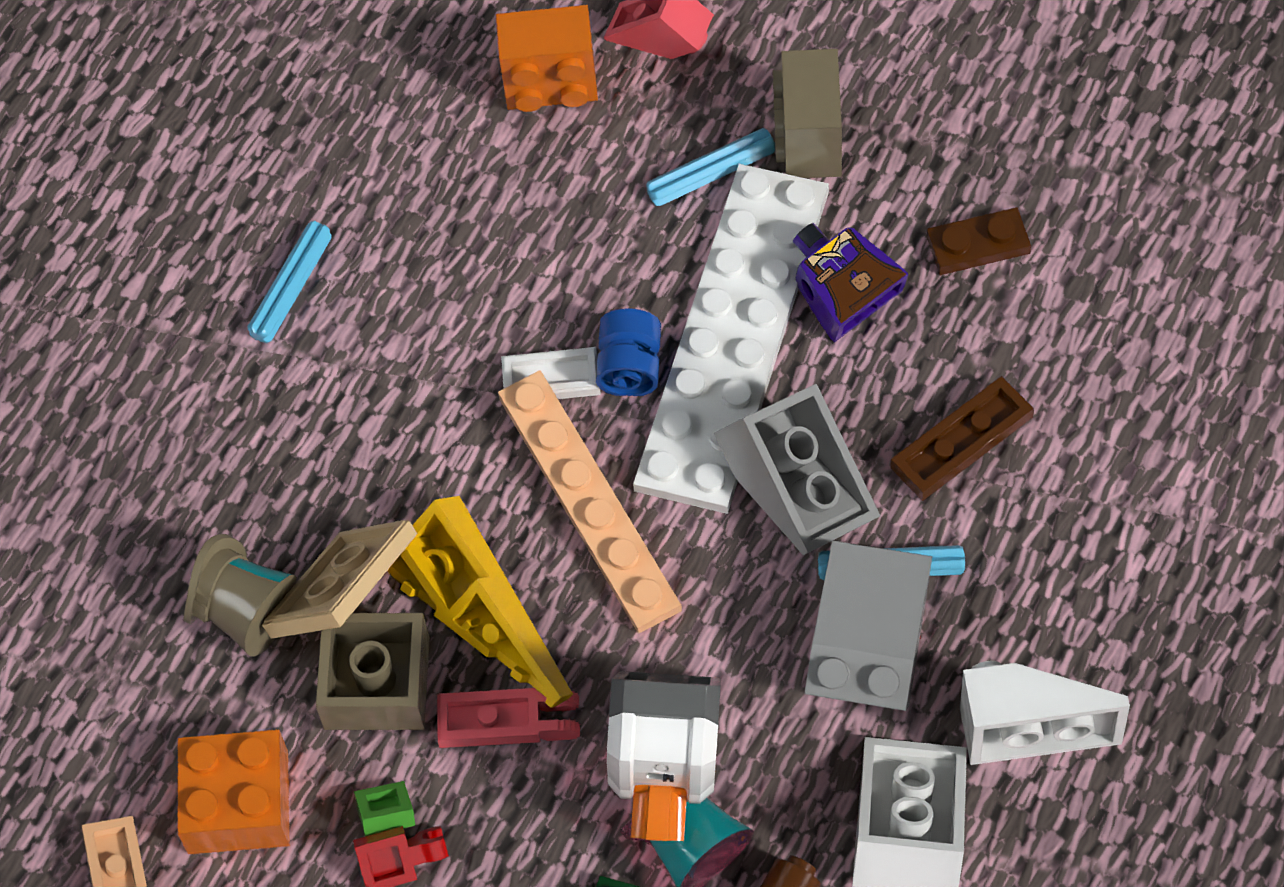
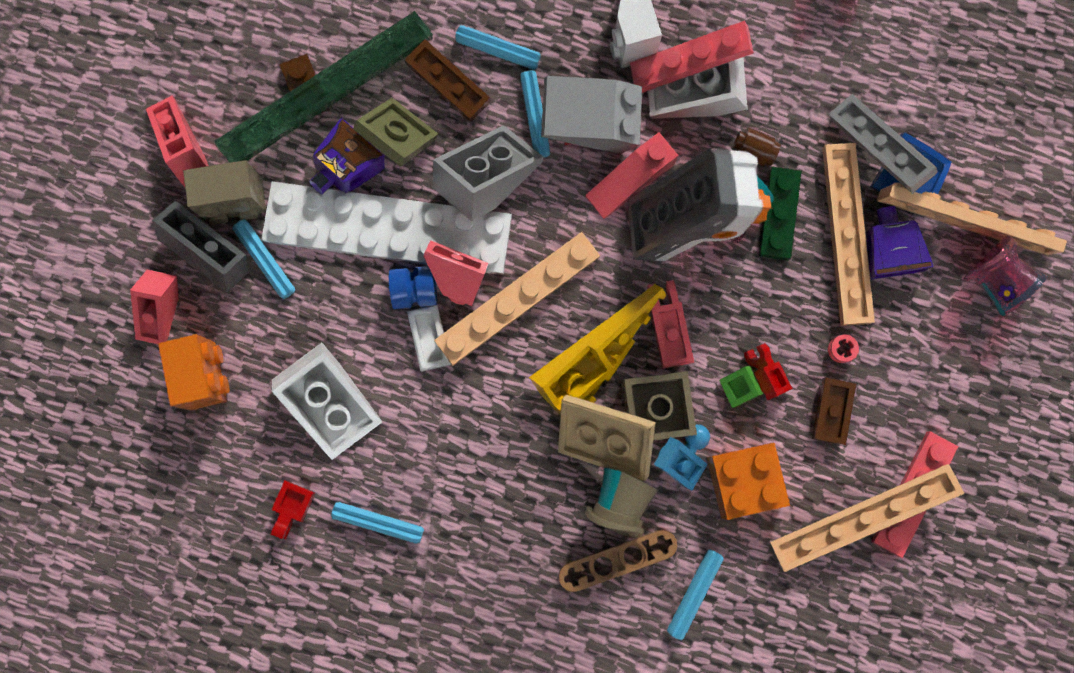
camera: 105 degrees left, 20 degrees up
none -> coral slope [146,95,209,187]
none -> dark grey brick [152,201,248,293]
none -> clear green plate [214,11,433,163]
none -> red plate [270,480,316,539]
none -> white slope [272,342,382,460]
none -> olive plate [353,98,438,167]
none -> coral slope [423,240,488,306]
none -> medium azure axle [455,25,540,70]
none -> medium nougat beam [559,530,677,592]
none -> coral slope [585,132,679,219]
none -> coral plate [630,20,754,93]
none -> dark azure plate [654,424,710,491]
none -> medium azure axle [667,549,724,640]

